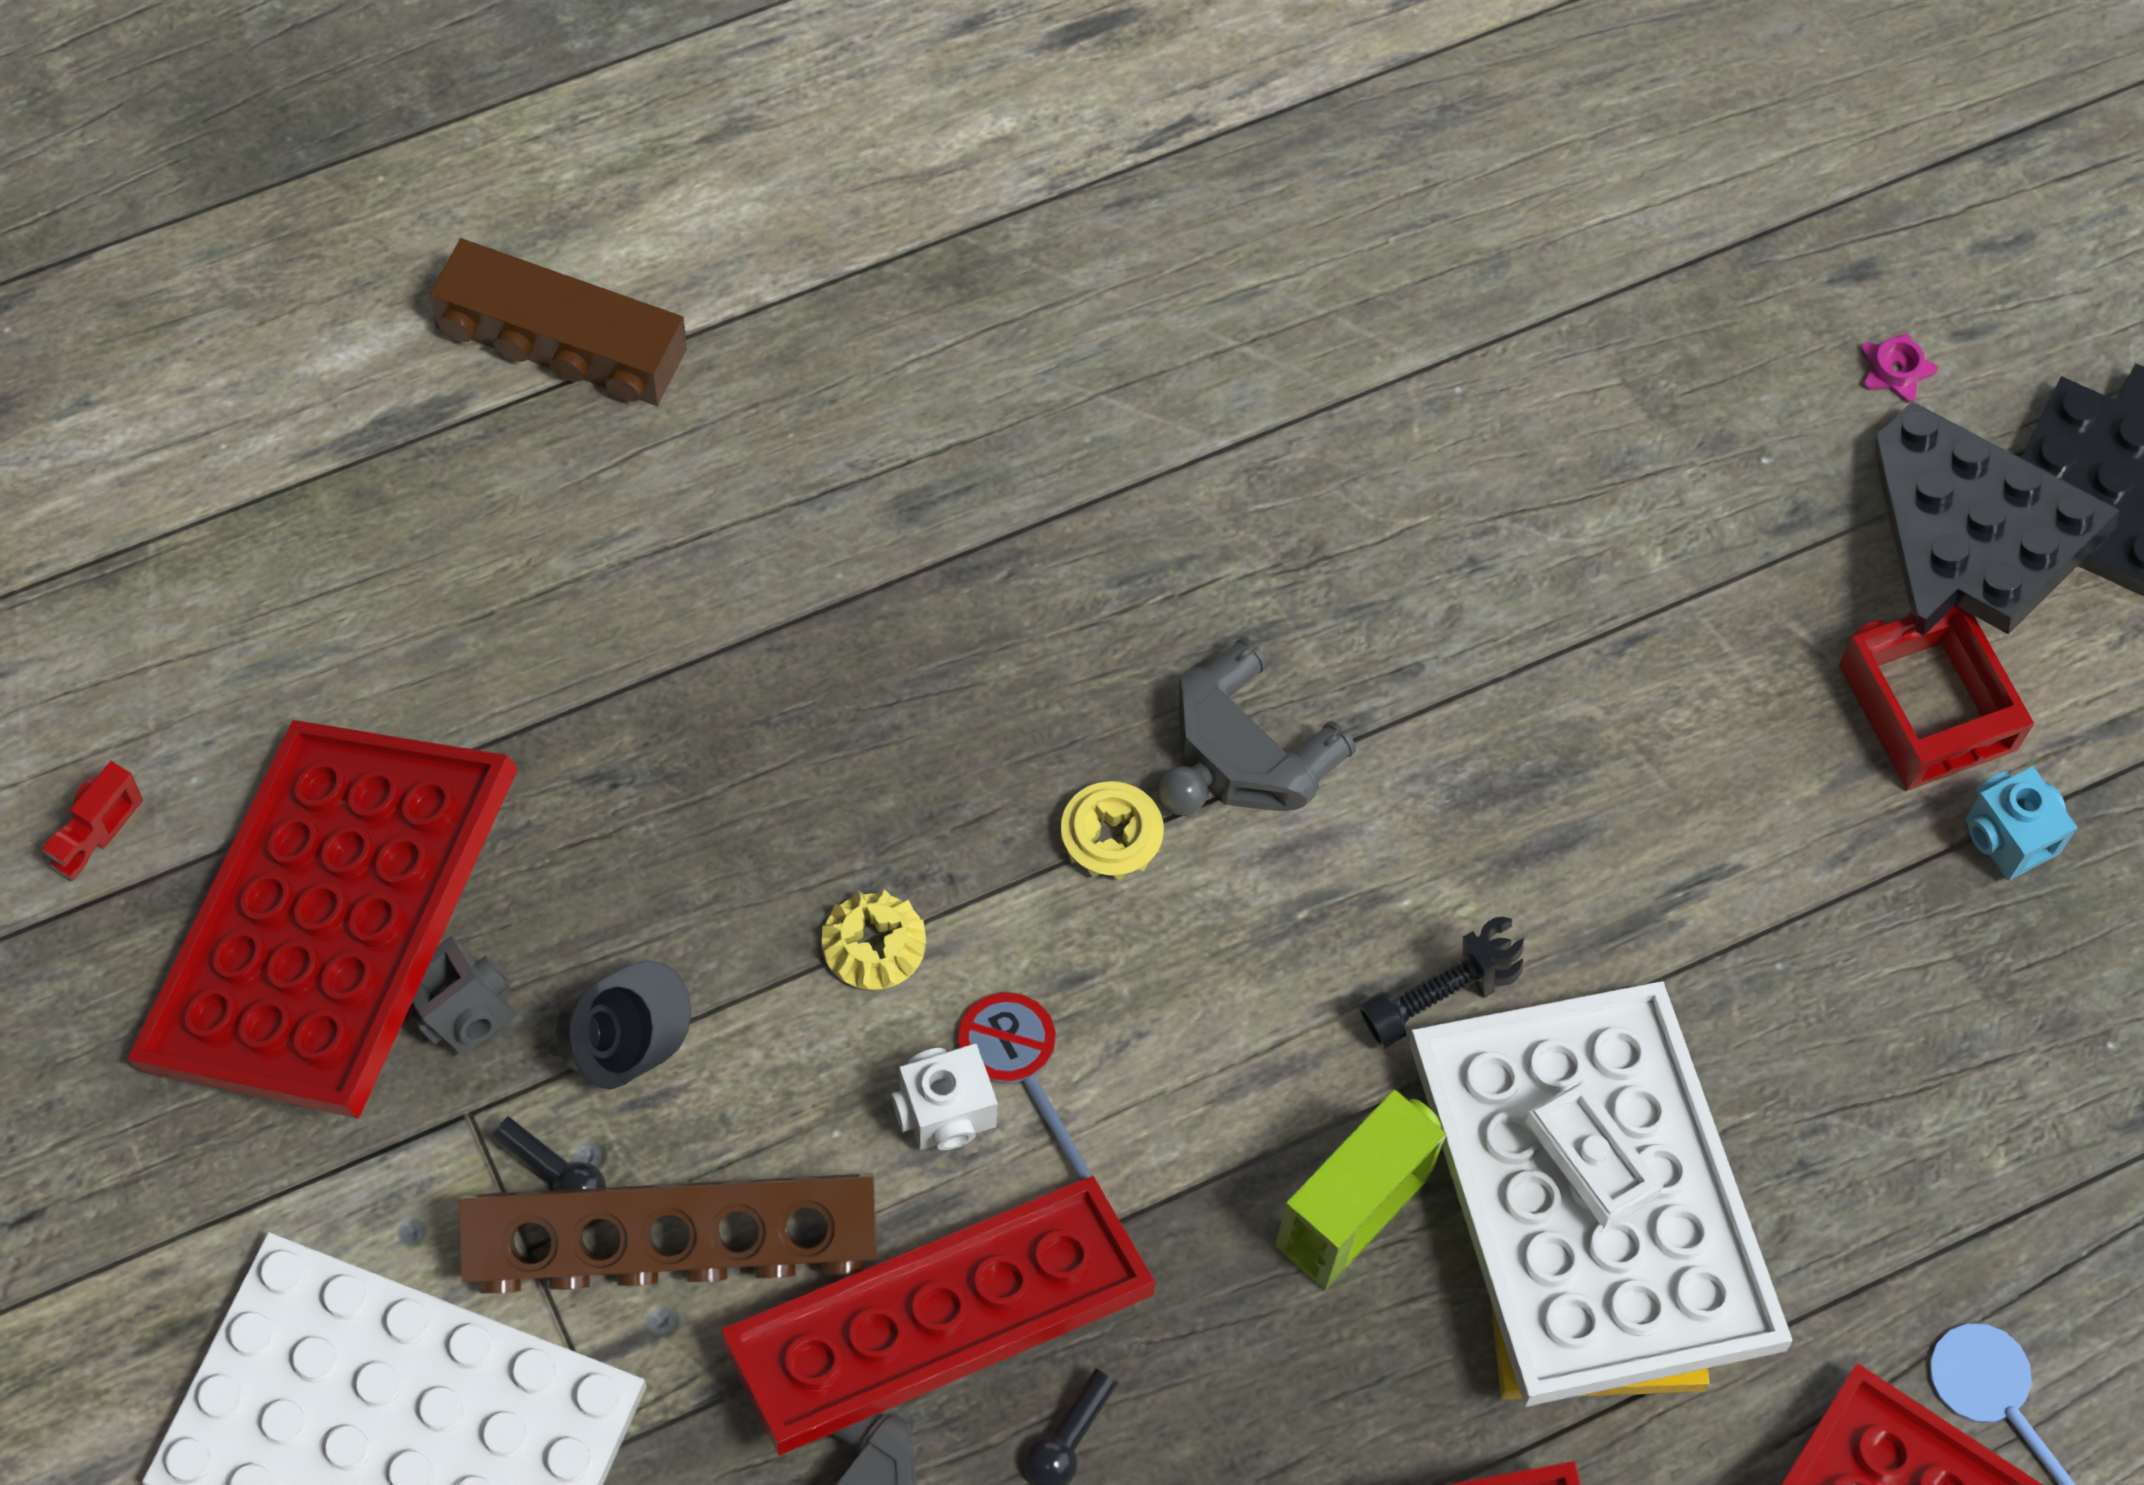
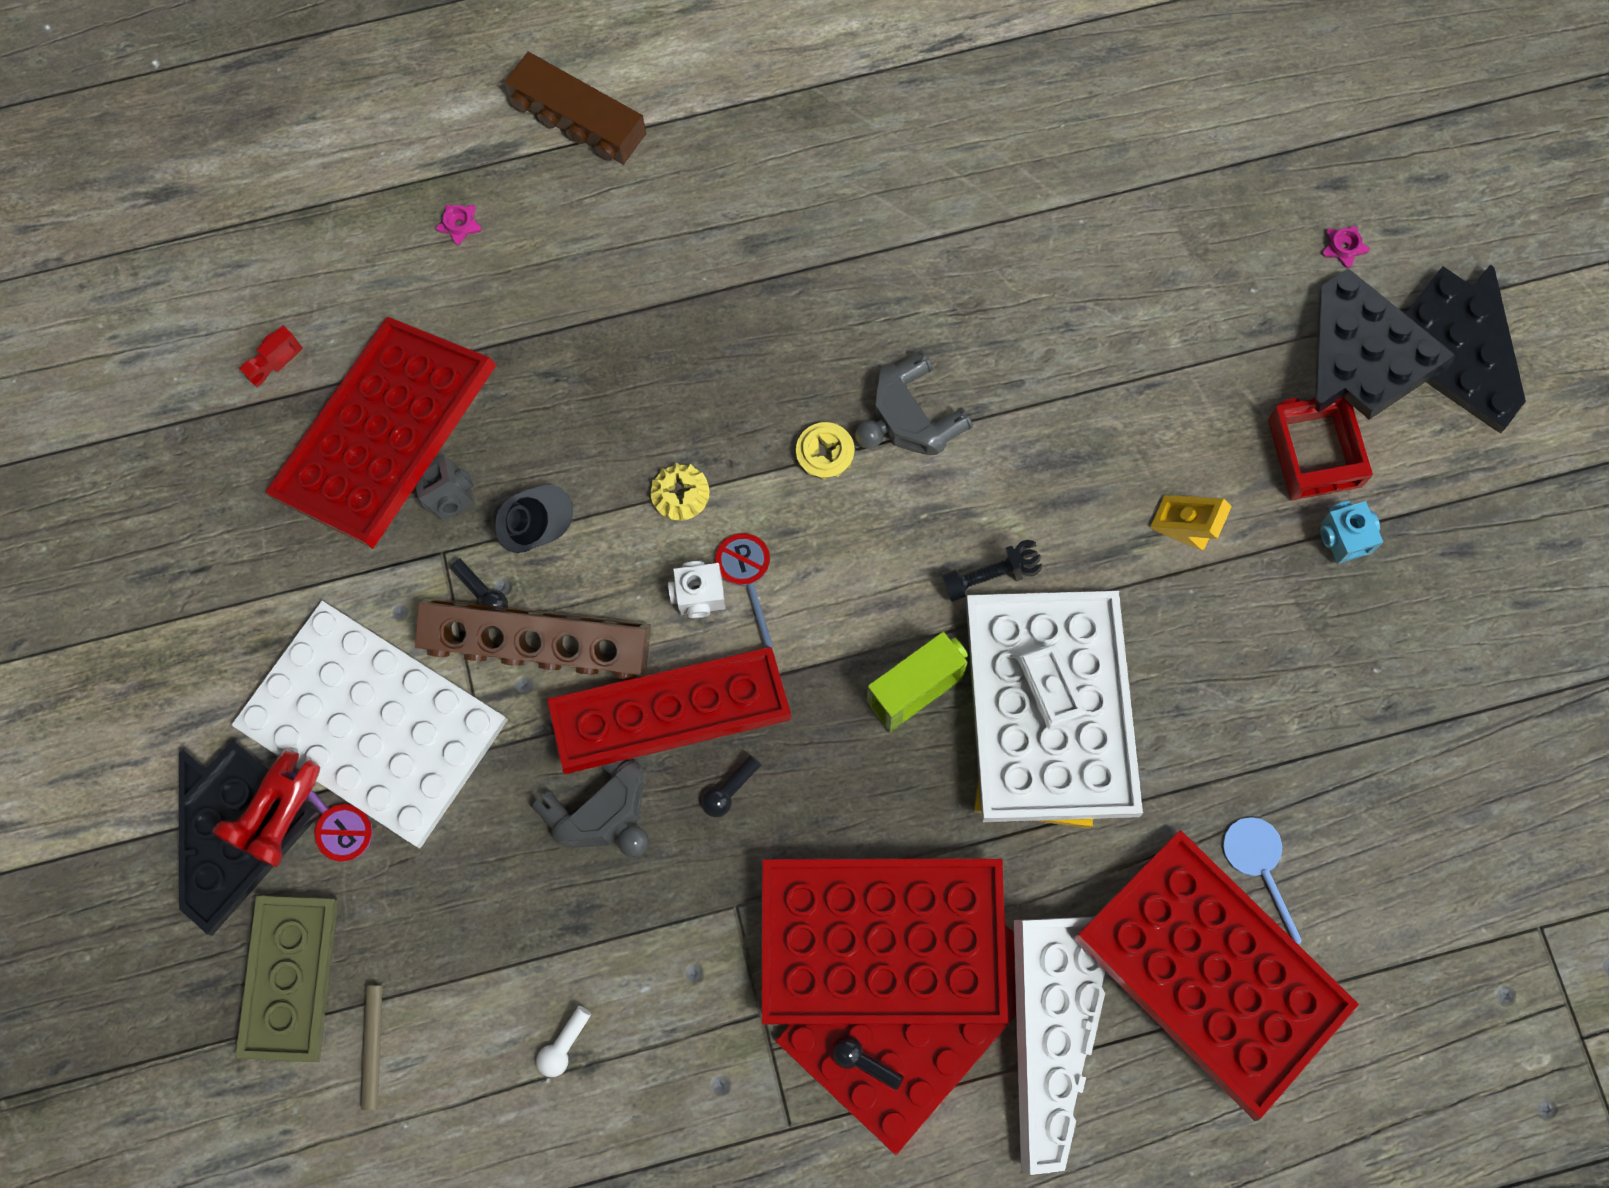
camera: 20 degrees right, 10 degrees up
none -> dark pink plate [436,204,481,245]
none -> yellow slope [1151,495,1232,550]

